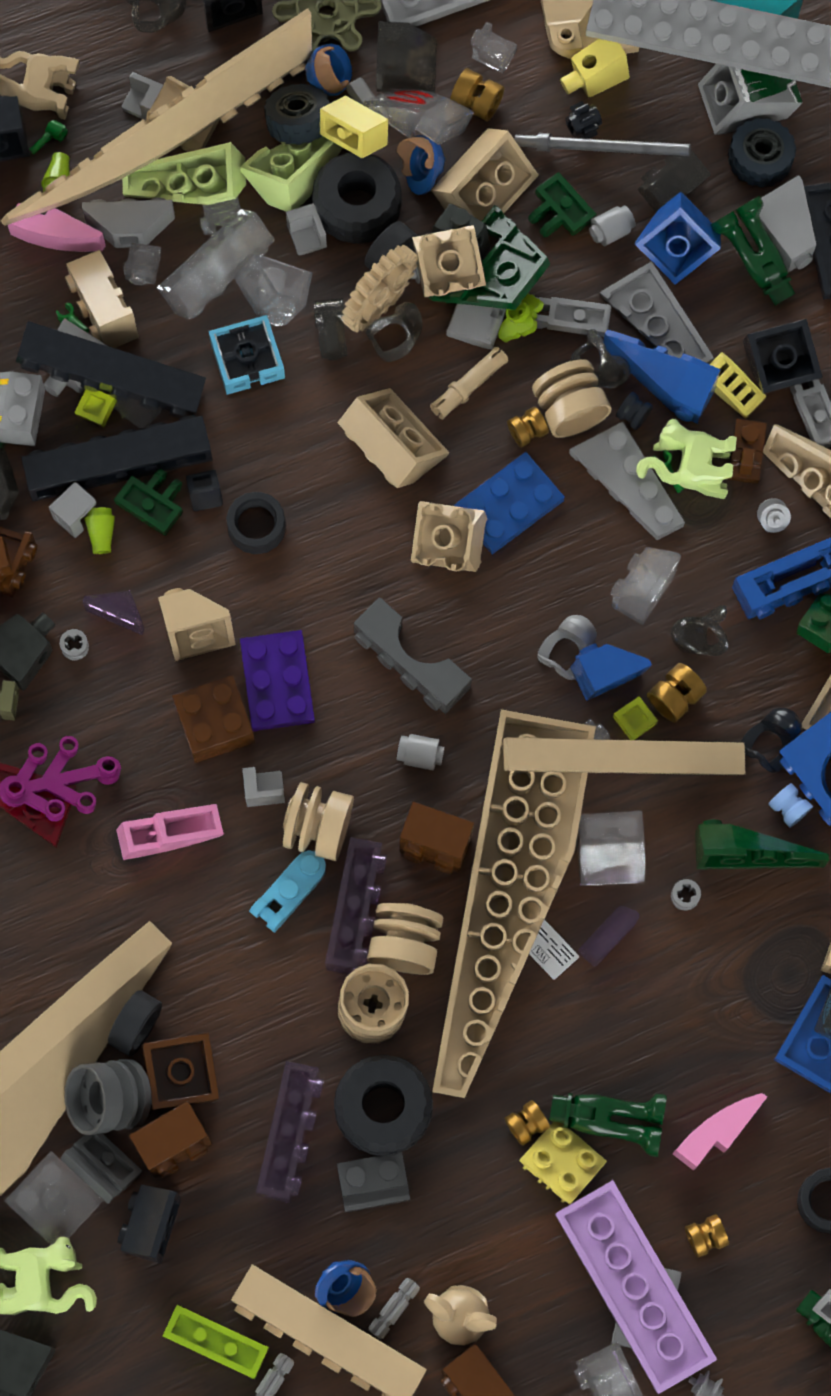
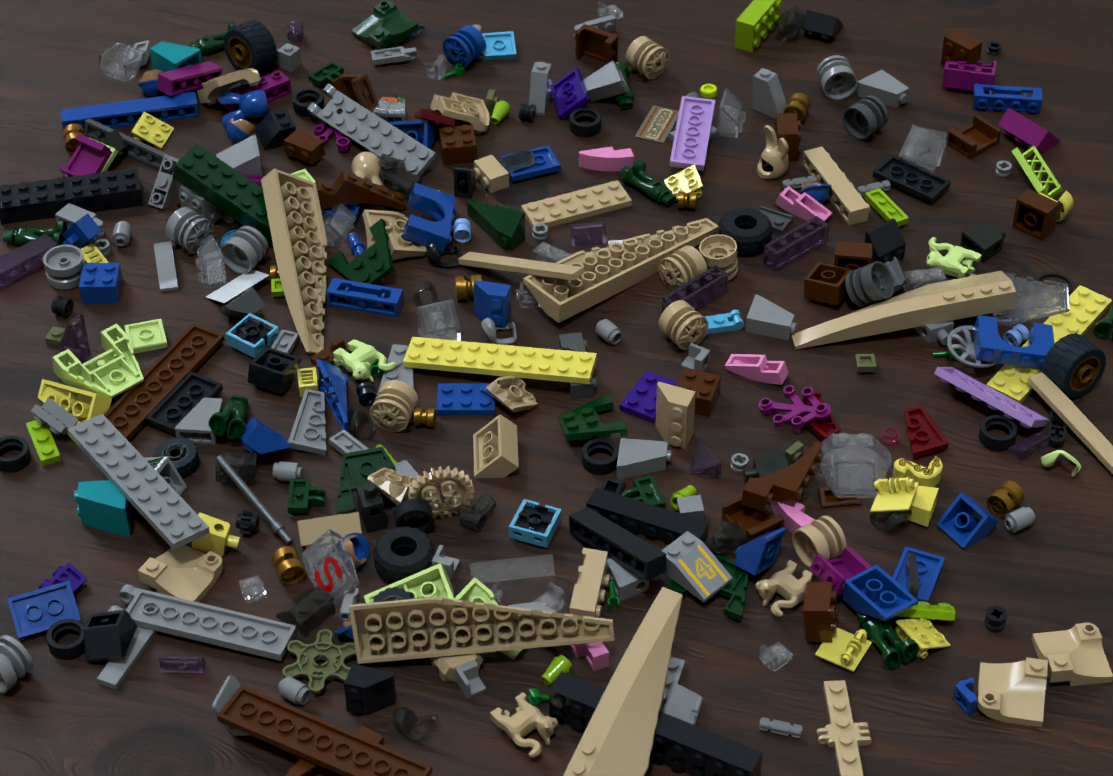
camera: 140 degrees left, 30 degrees down
black tyre [108,990,162,1056] -> none
clear slope [235,254,313,326] -> none
light yellow brick [320,95,388,158] -> none
reddish brown brick [399,802,474,874] -> none
tan pin [430,347,508,420] -> none
pearl gold wheel [685,1214,729,1258] -> none
light grey wheel [757,498,791,533] -> none
none -> light yellow plate [403,337,597,384]
none -> tan plate [521,180,632,228]
none -> dark green wing [557,394,628,441]
none -> light grey slope [616,438,671,480]
none -> sticker [635,105,679,143]
none -> light grey slope [746,294,797,341]
none -> bright pink slope [775,186,832,224]
none -> olive plate [855,354,877,372]

